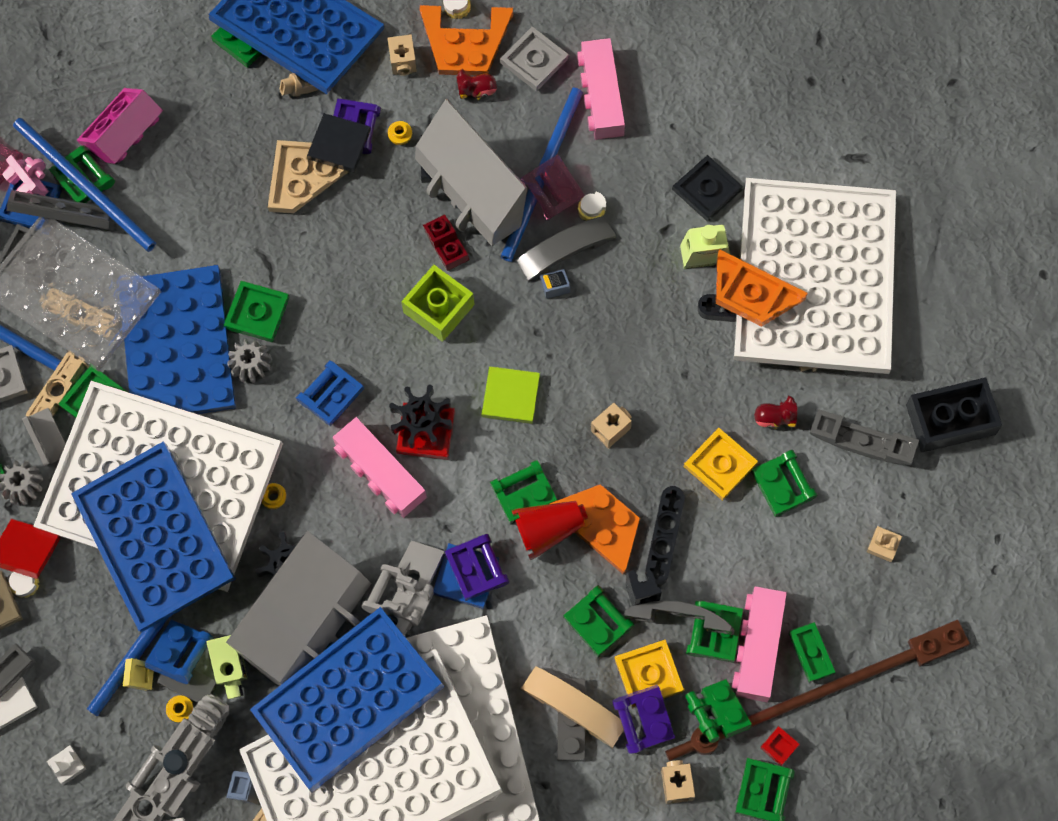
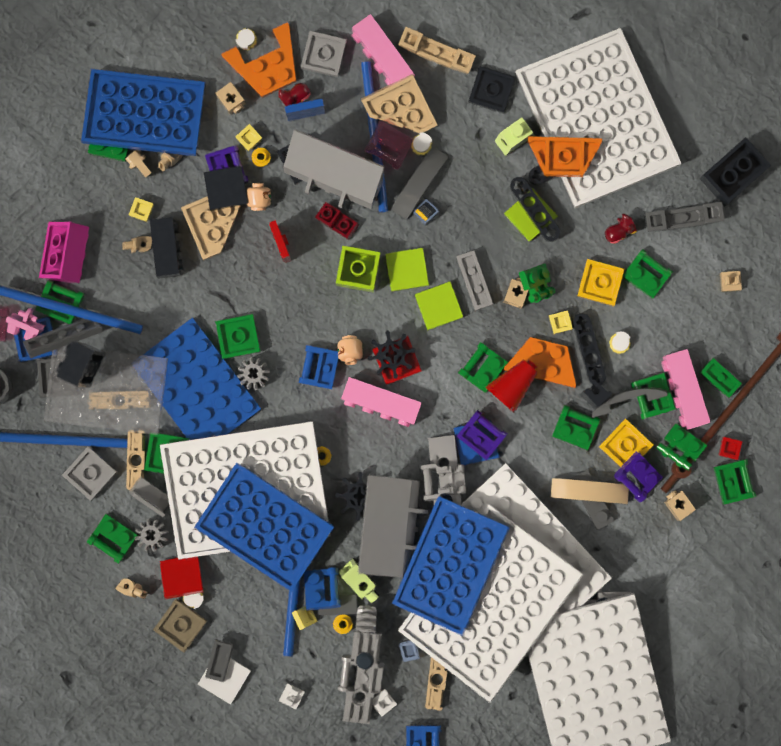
camera: 30 degrees left, 15 degrees up
none -> black brick [56,341,106,388]
none -> tan piece [122,236,152,253]
none -> tan piece [126,150,151,178]
none -> light yellow plate [129,197,154,222]
none -> black brick [150,217,184,279]
none -> light yellow plate [235,124,262,152]
none -> light nougat head [246,183,271,211]
none -> red plate [269,220,291,263]
none -> blue tile [285,99,325,121]
none -> light nougat head [337,335,363,365]
none -> tan plate [361,73,437,133]
none -> lime tile [385,248,429,292]
none -> tan slope [398,27,475,74]
none -> light grey plate [456,250,493,311]
none -> lime tile [504,188,558,242]
none -> black beam [510,177,560,242]
none -> green plate [518,263,556,303]
none -> light yellow plate [549,311,573,334]
none -> white piece [609,331,631,354]

